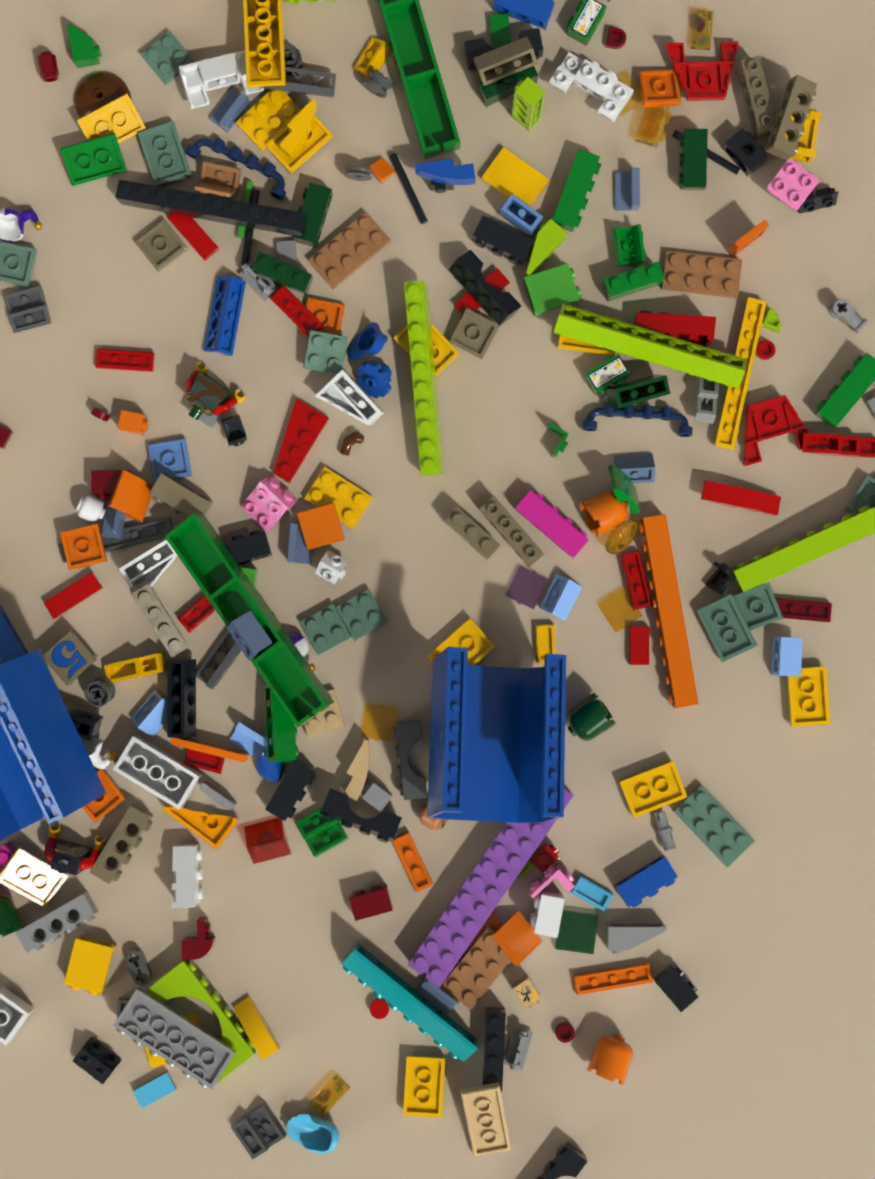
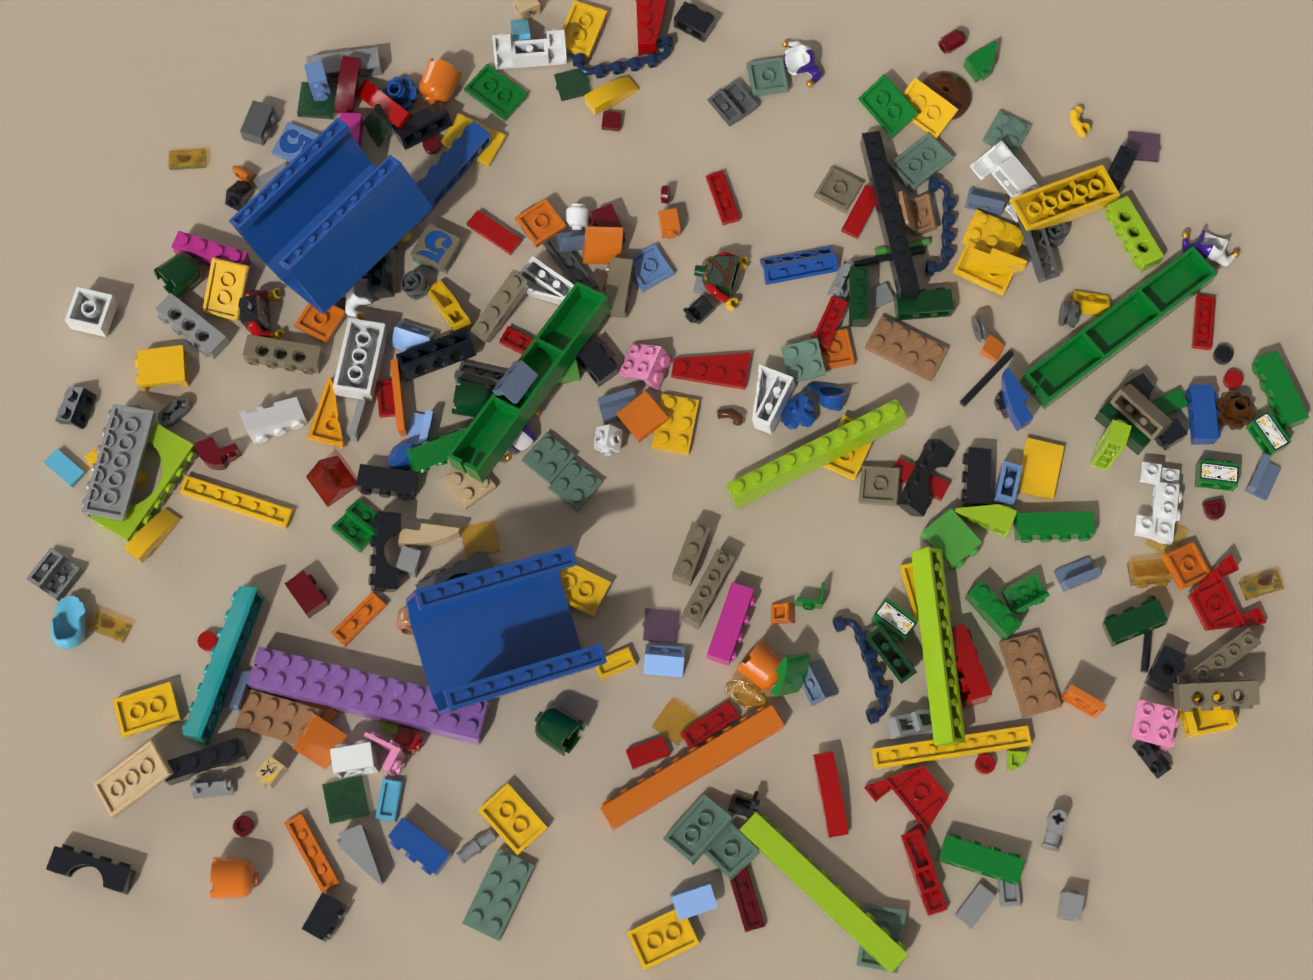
camera: 65 degrees right, 15 degrees down
none -> yellow tile [179,475,294,529]
none -> dark green cylinder [452,377,494,417]
none -> orange slope [771,602,795,624]

